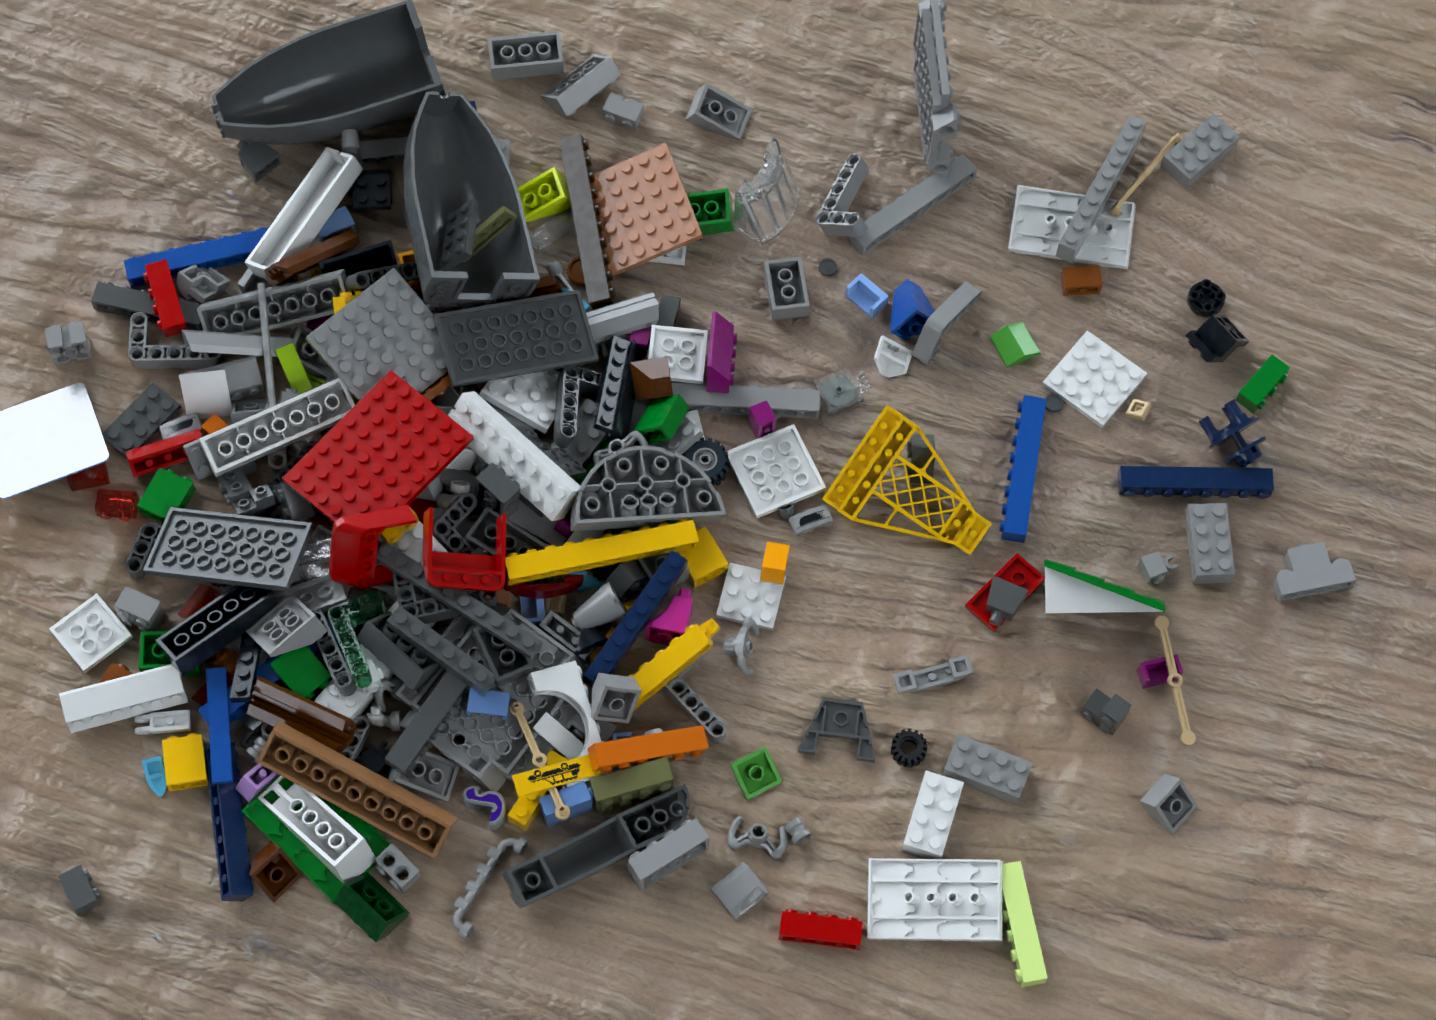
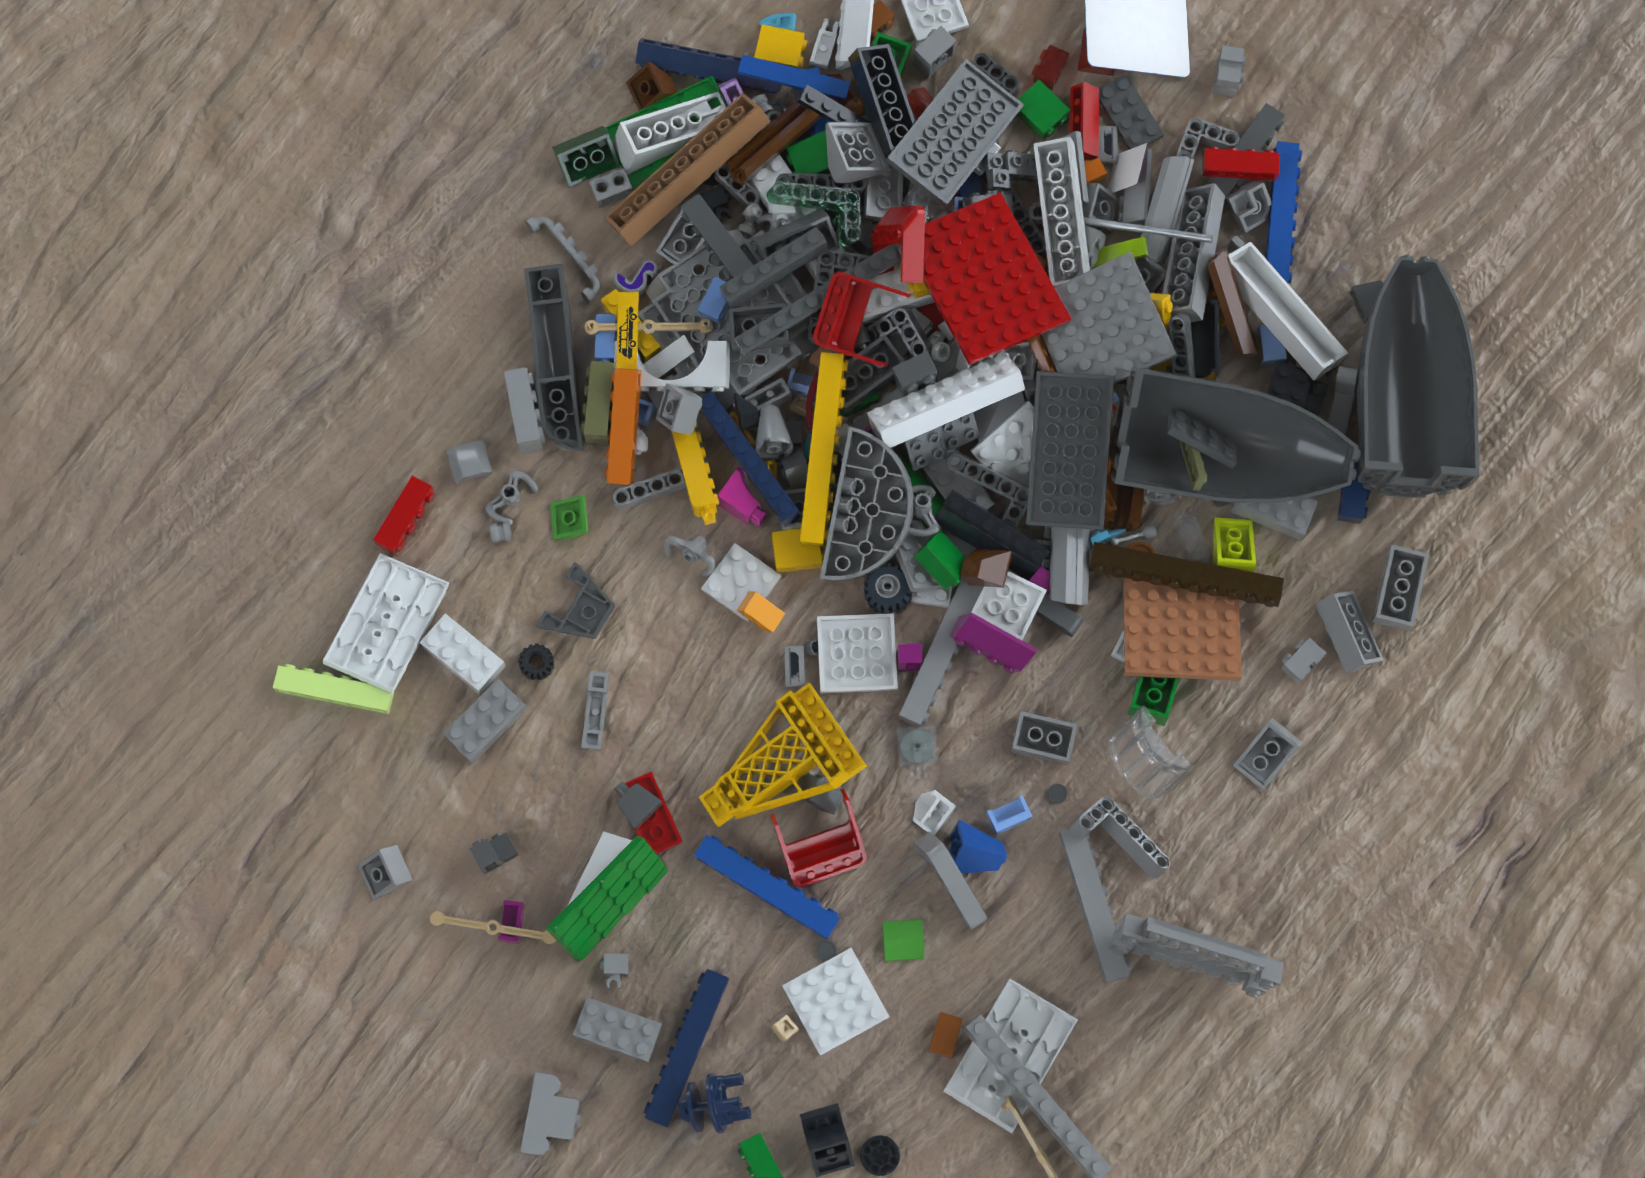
camera: 110 degrees right, 10 degrees up
none -> red windscreen [770,788,867,887]

